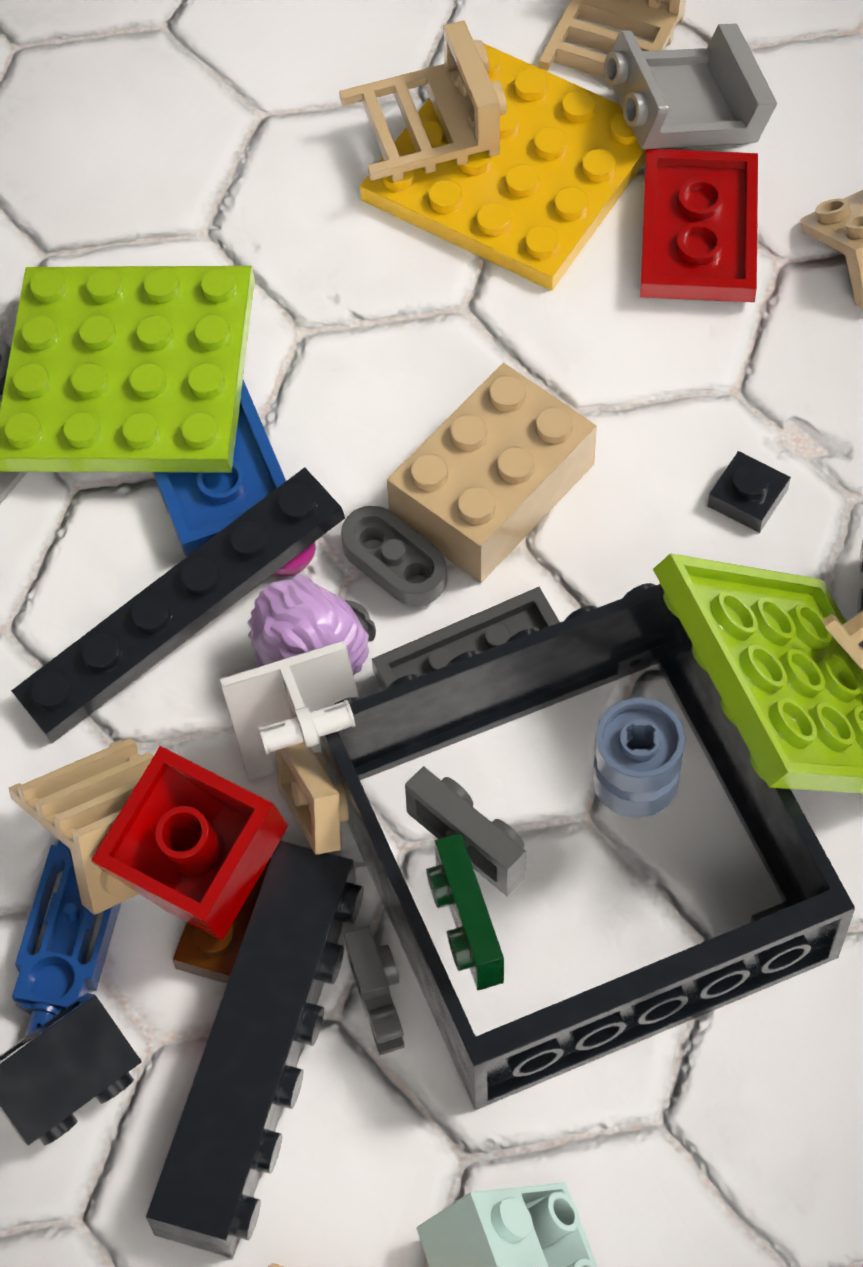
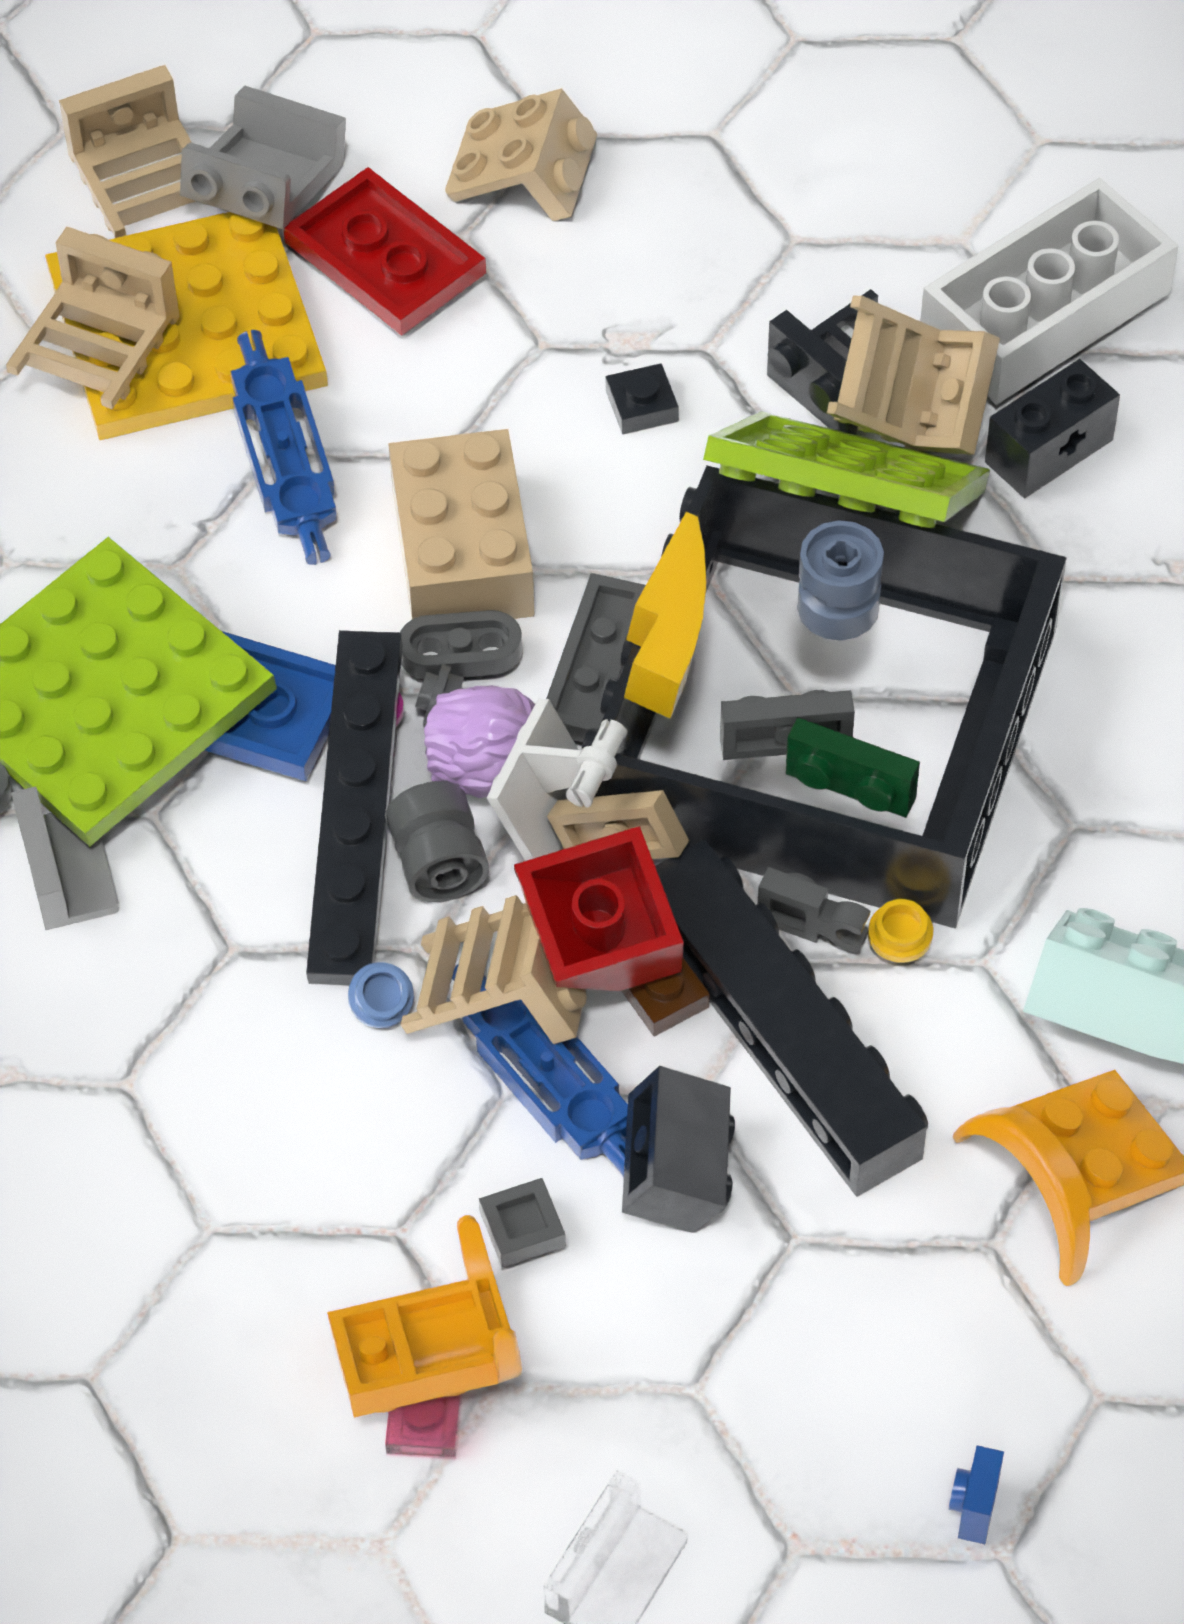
camera: 50 degrees left, 5 degrees down
none -> blue piece [231,330,336,565]
none -> medium blue plate [348,962,414,1028]
none -> dark grey wheel [386,781,489,903]
none -> dark grey plate [415,663,464,724]
none -> yellow slope [624,512,706,719]
none -> yellow plate [868,899,934,963]

